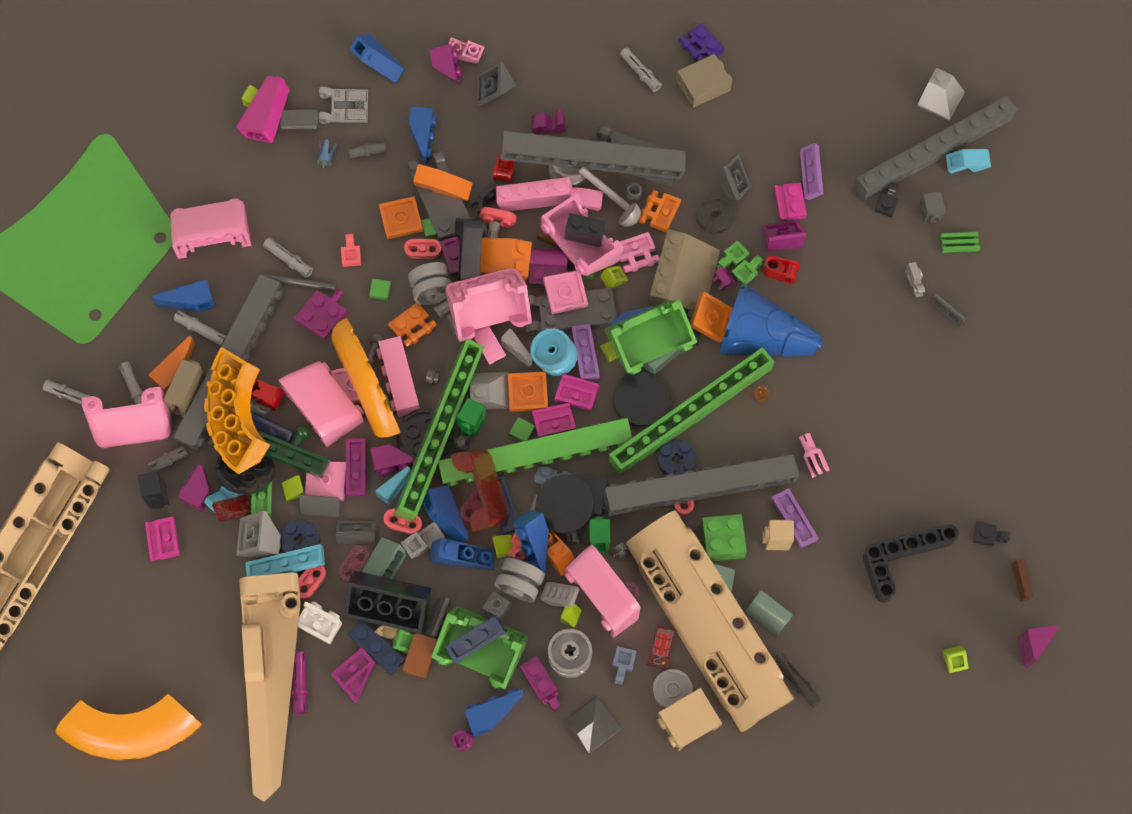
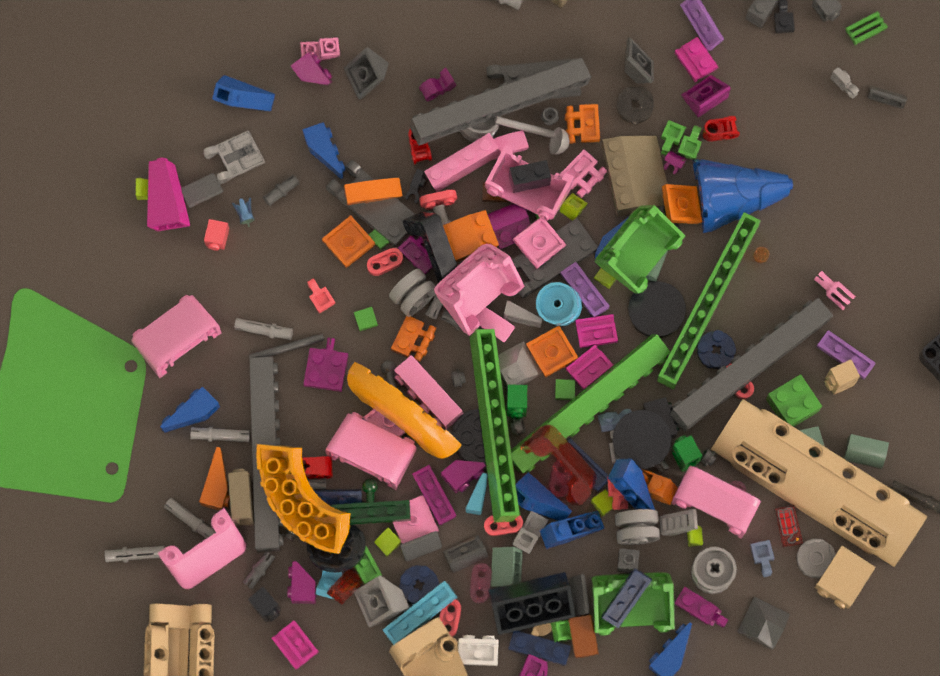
camera: 25 degrees left, 5 degrees up
none -> coral brick [204,219,230,251]

